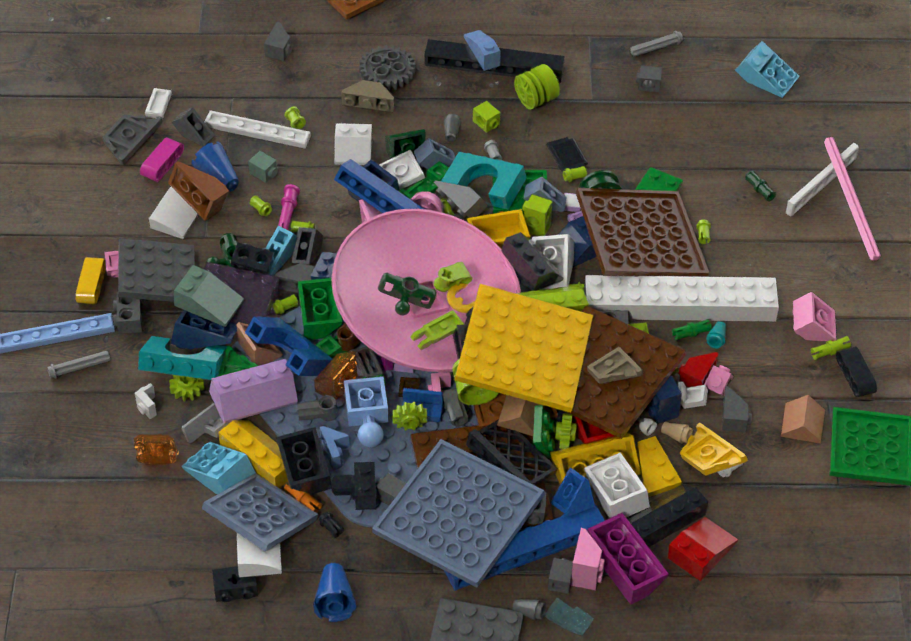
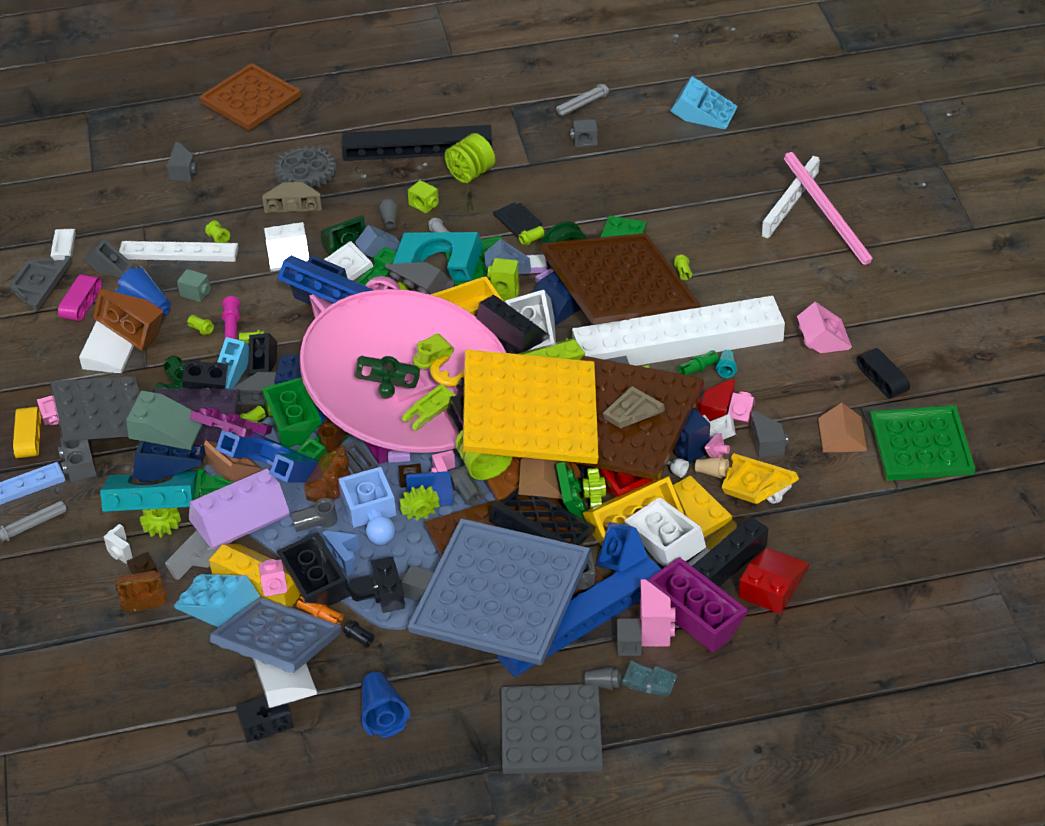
camera: 10 degrees left, 5 degrees down
medium blue slope [464,30,500,71] -> none
dark green pin [745,171,776,202] -> none
lime pin [811,336,851,360] -> none
none -> dark brown plate [127,552,158,582]
none -> magenta wing [190,406,273,437]
none -> bright pink bracket [258,559,287,596]
none -> bright pink piece [704,433,730,458]

